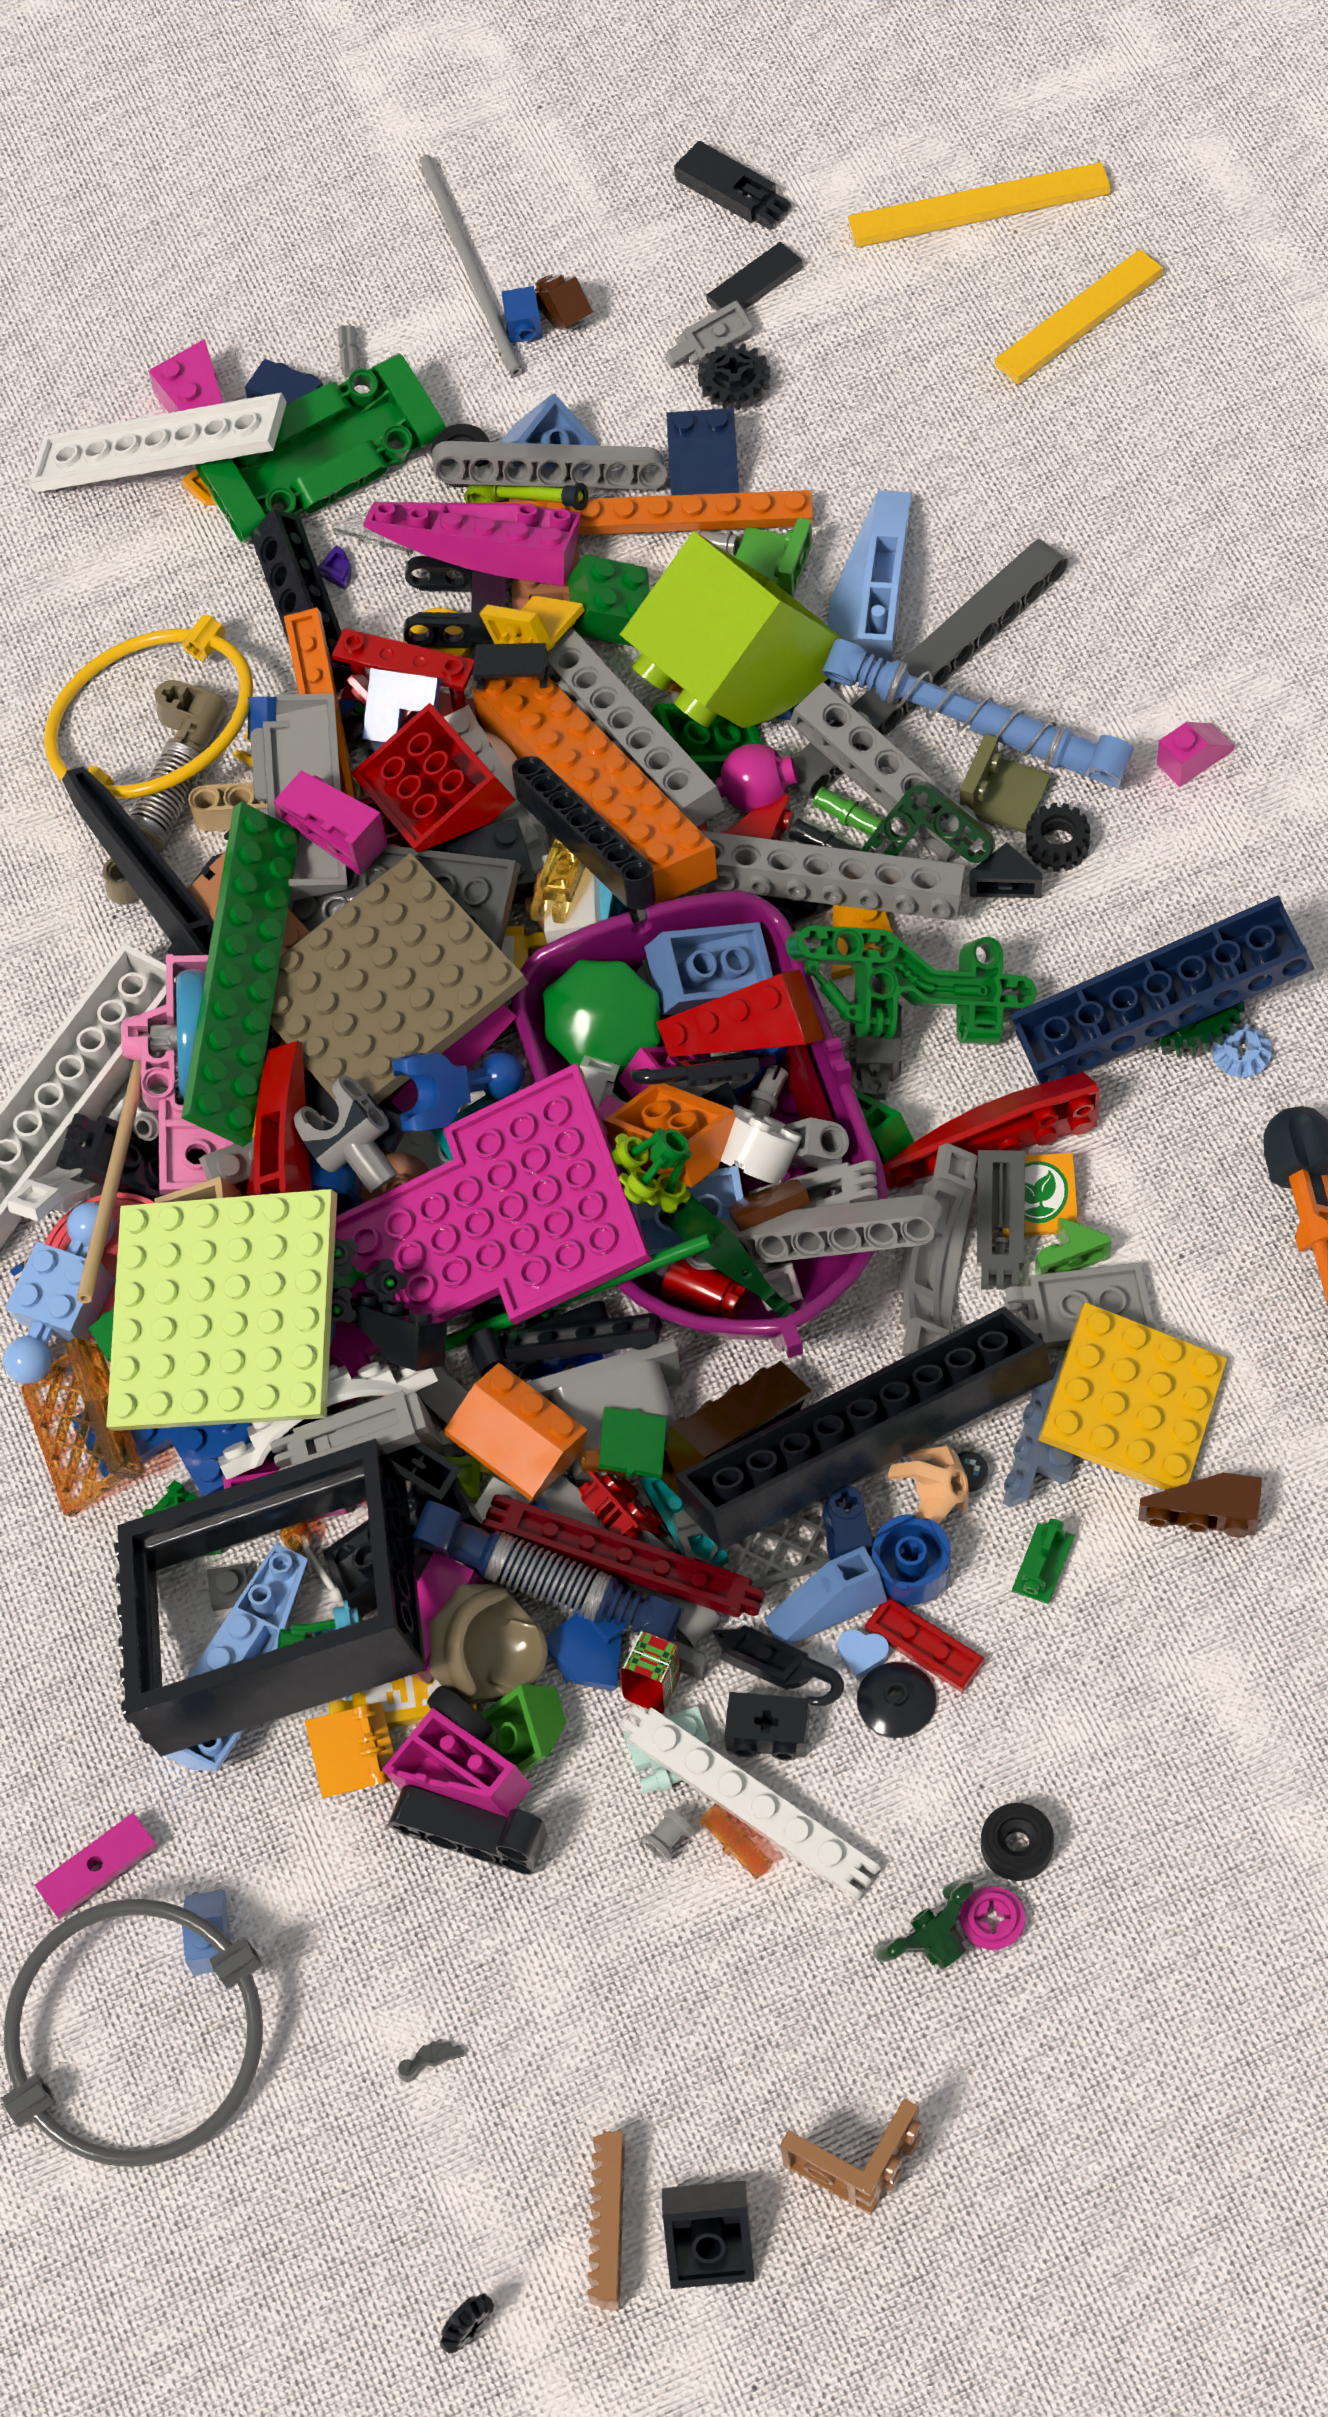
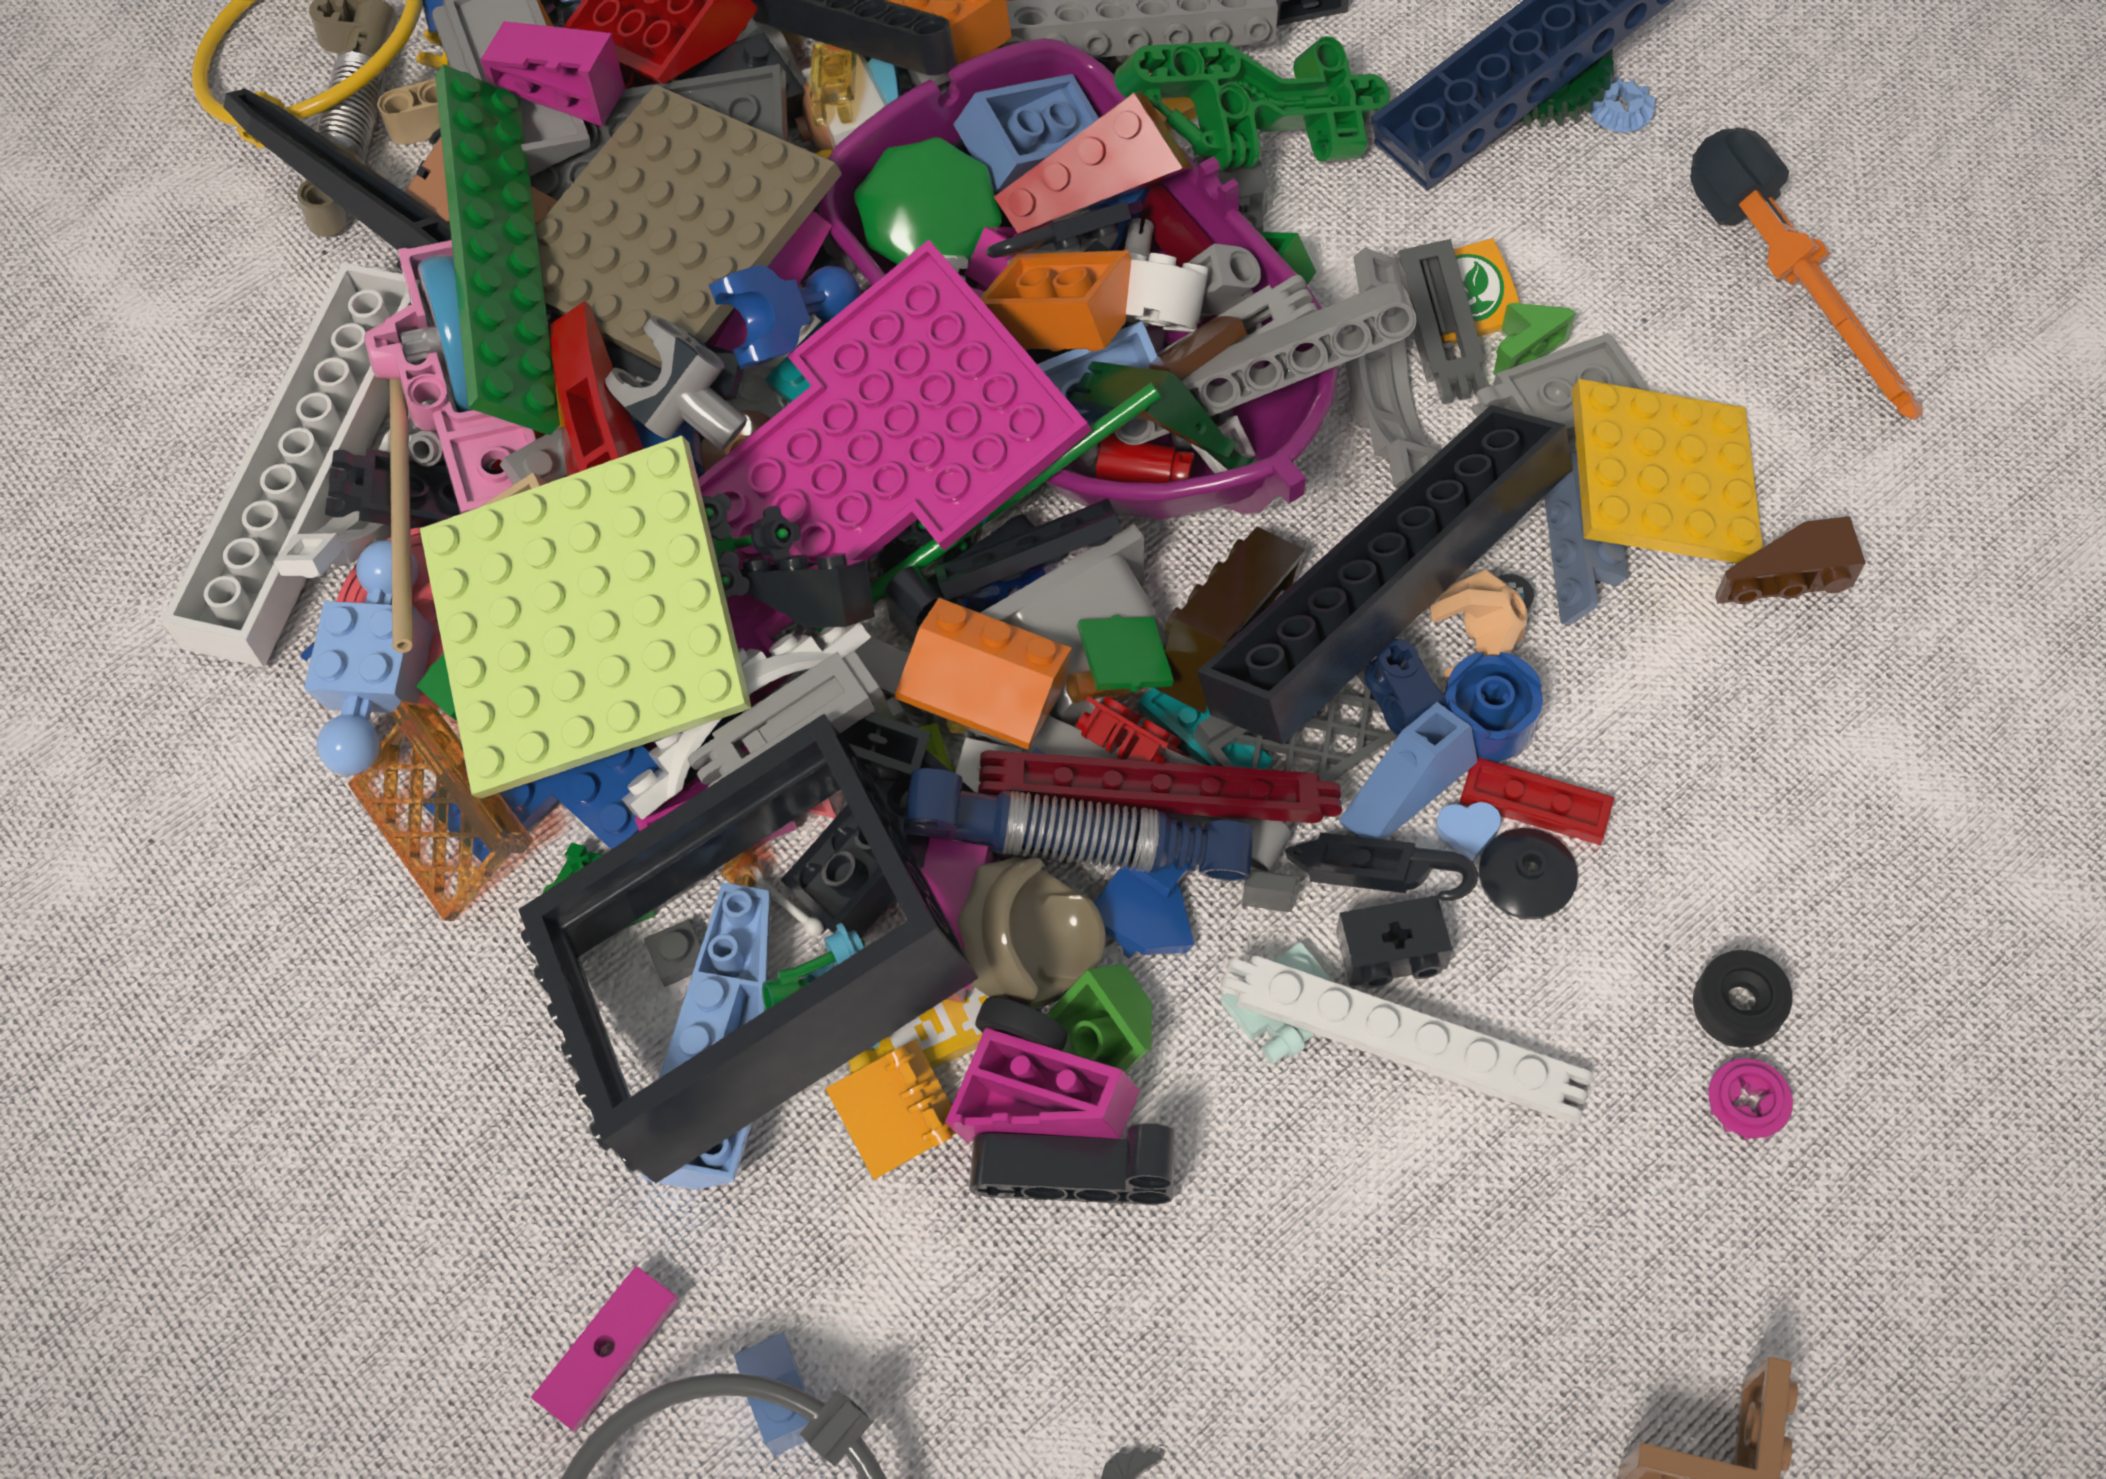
camera: 20 degrees left, 0 degrees up
plant [611,1128,692,1213] -> none
piece [620,1631,680,1714] -> none
light grey bush [641,1808,694,1862] -> none
clear orange pin [699,1804,773,1880] -> none
dark green piece [873,1879,974,1970] -> none
red wedge [883,1072,1099,1188] -> none
green hinge [1011,1519,1075,1605] -> none

